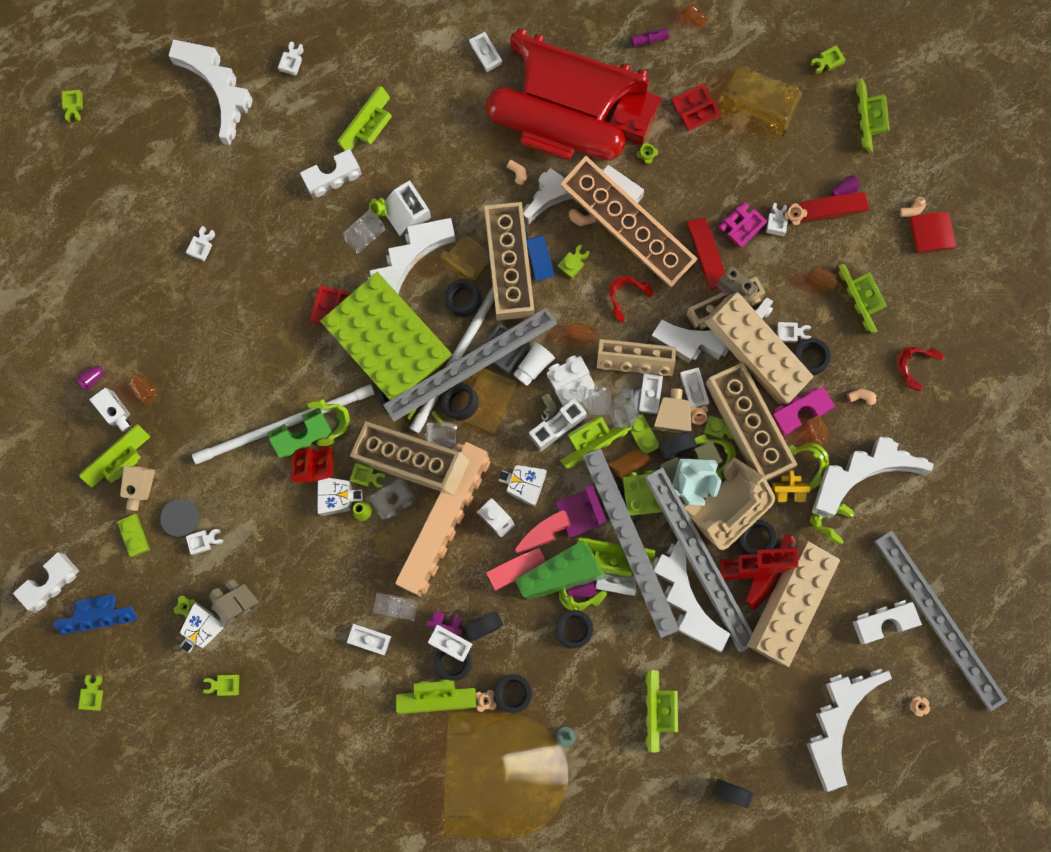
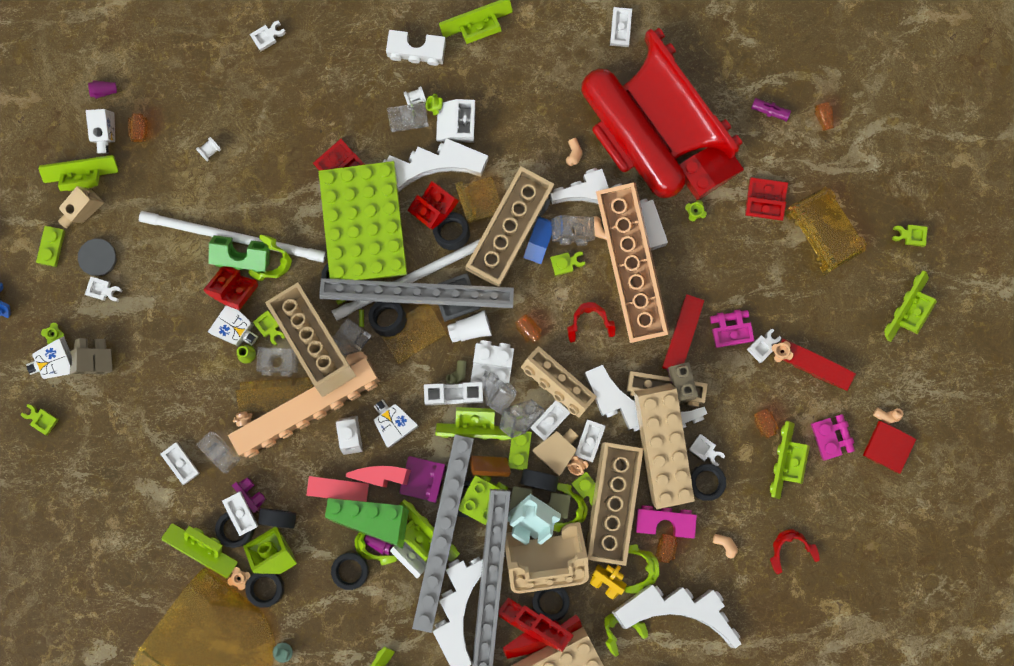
camera: 30 degrees right, 5 degrees up
magenta cone [831,175,860,196] -> none
none -> white bush [196,137,221,162]
none -> light nougat plate [233,411,253,427]
none -> lime slope [243,527,297,574]
none -> white bush [403,86,426,108]
none -> red slope [407,181,459,230]
none -> clear brick [551,215,595,246]
none -> dark pink plate [811,414,855,461]

